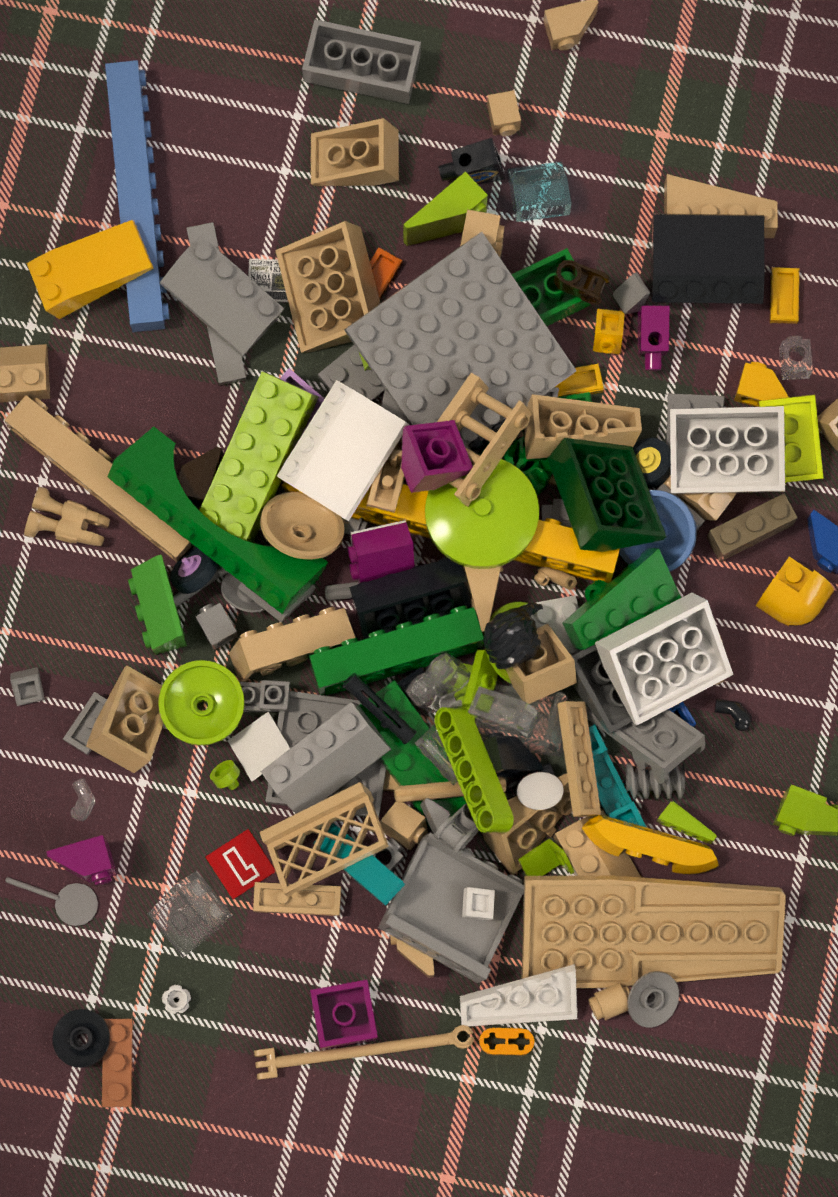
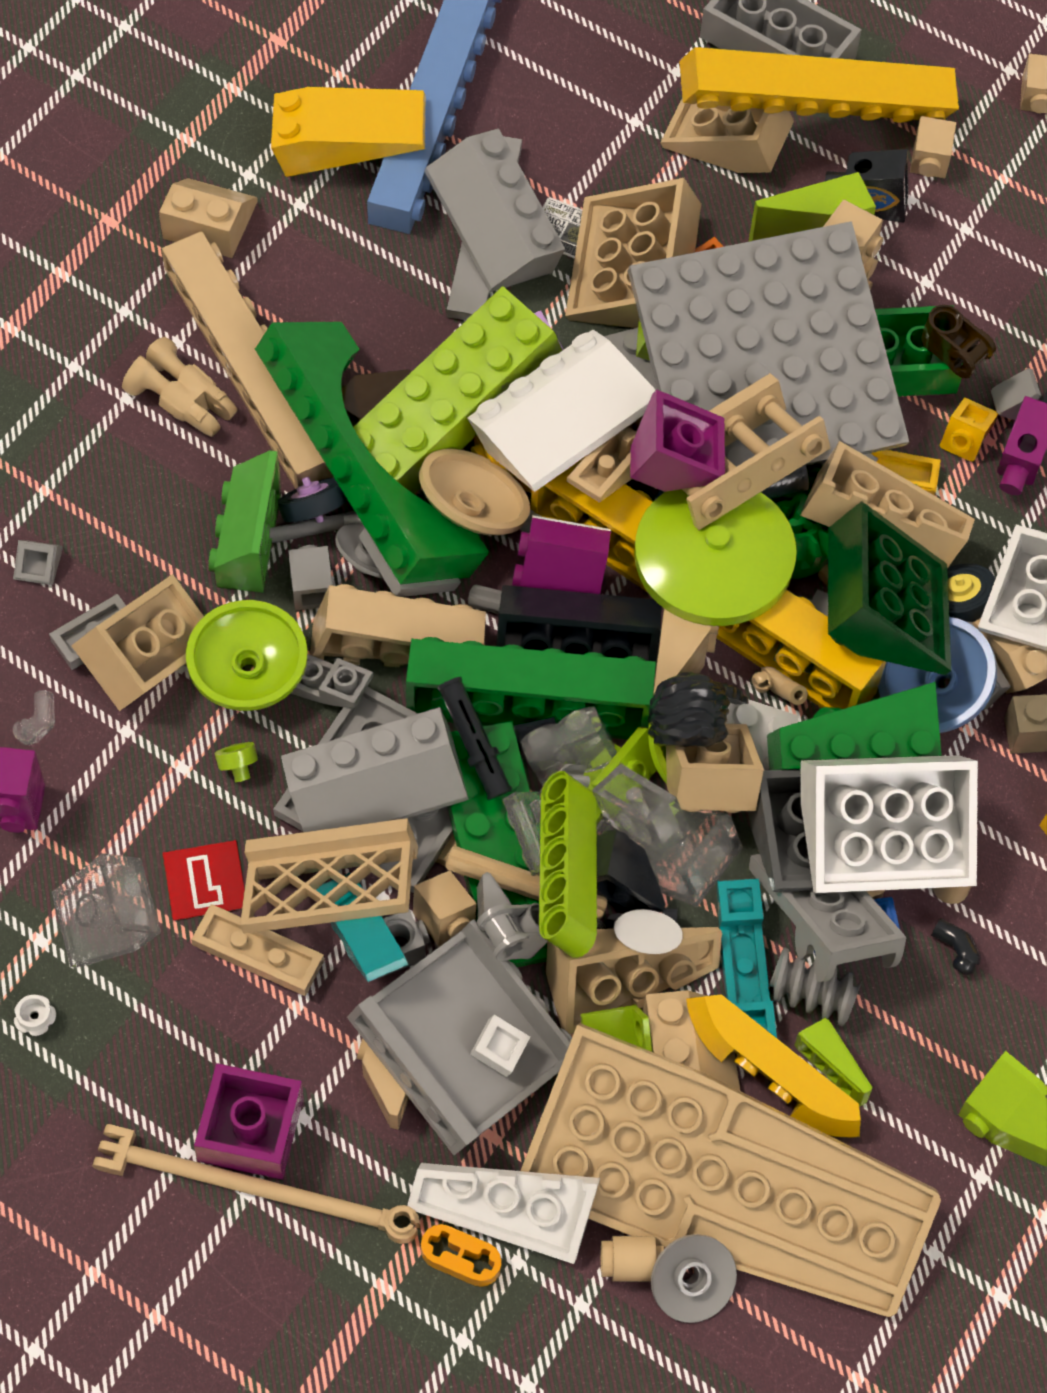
camera: 20 degrees right, 15 degrees down
white sticker [228,712,290,781] -> none
clear light blue slope [507,161,571,222] -> none
tan plate [557,701,601,817] -> none
none -> yellow brick [679,47,959,123]

